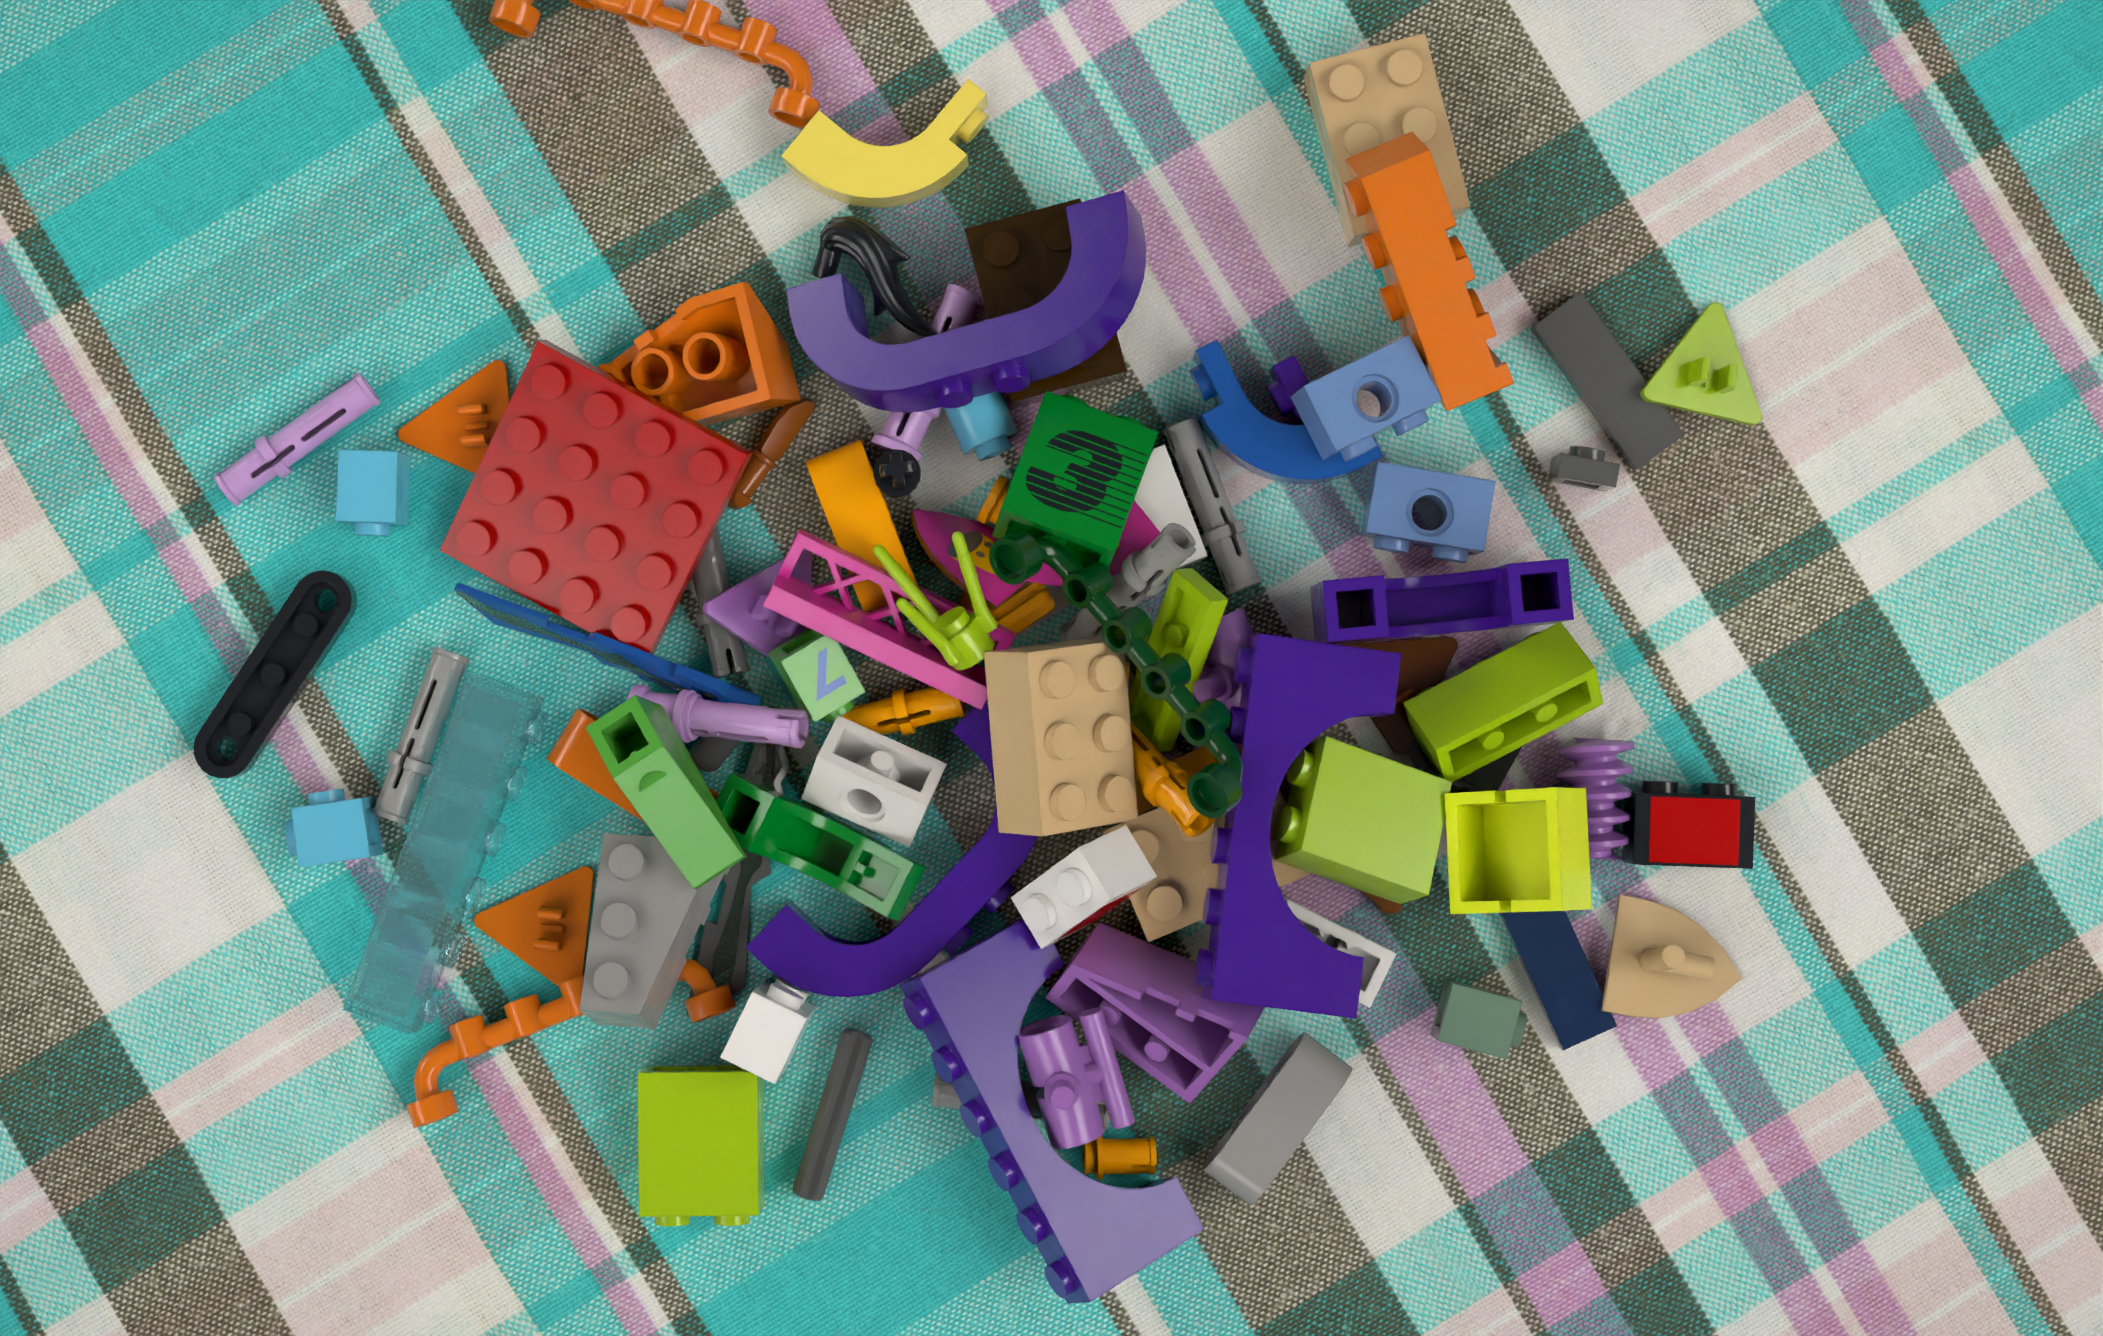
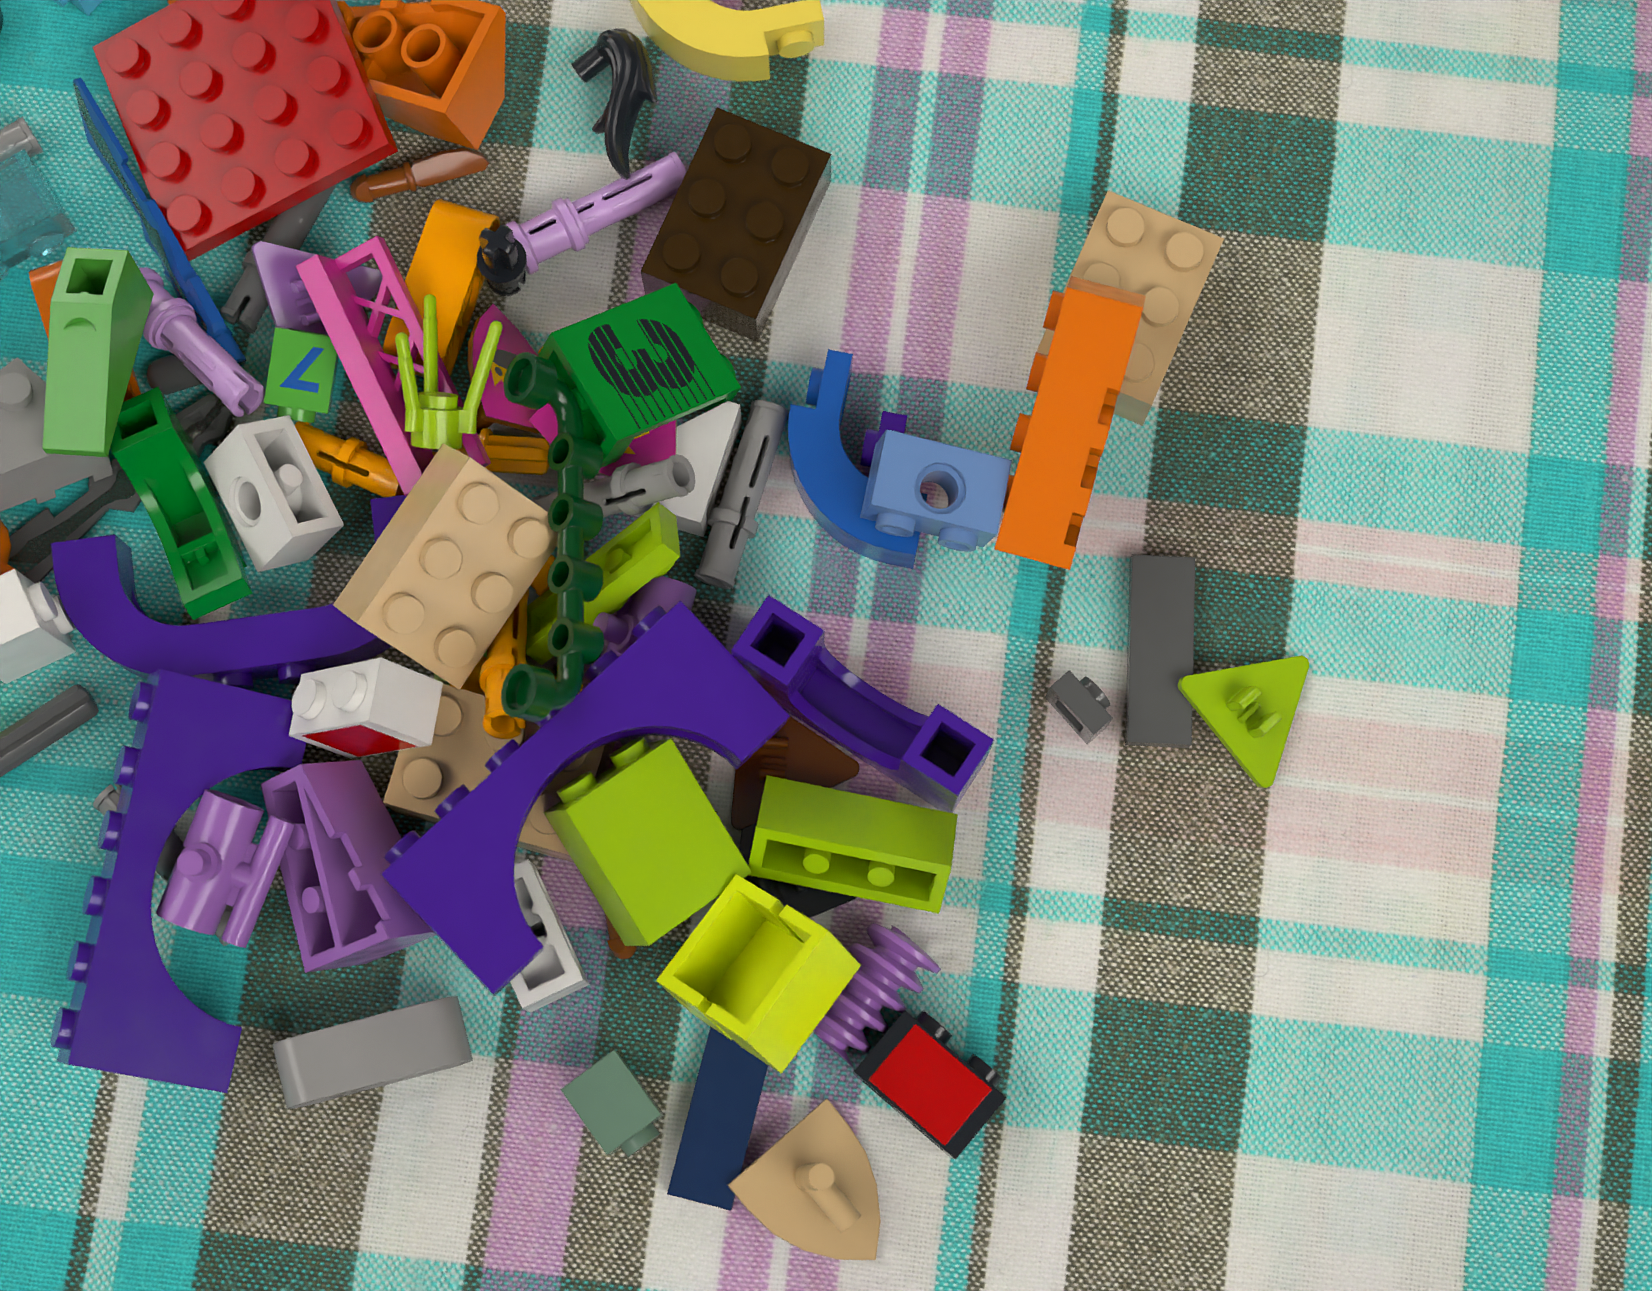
camera: 40 degrees right, 10 degrees down
dark purple arch [786,190,1146,413] -> none
medium azure brick [944,391,1018,461] -> none
light orange pin [1082,1135,1157,1180] -> none
medium blue brick [1360,462,1496,563] -> none

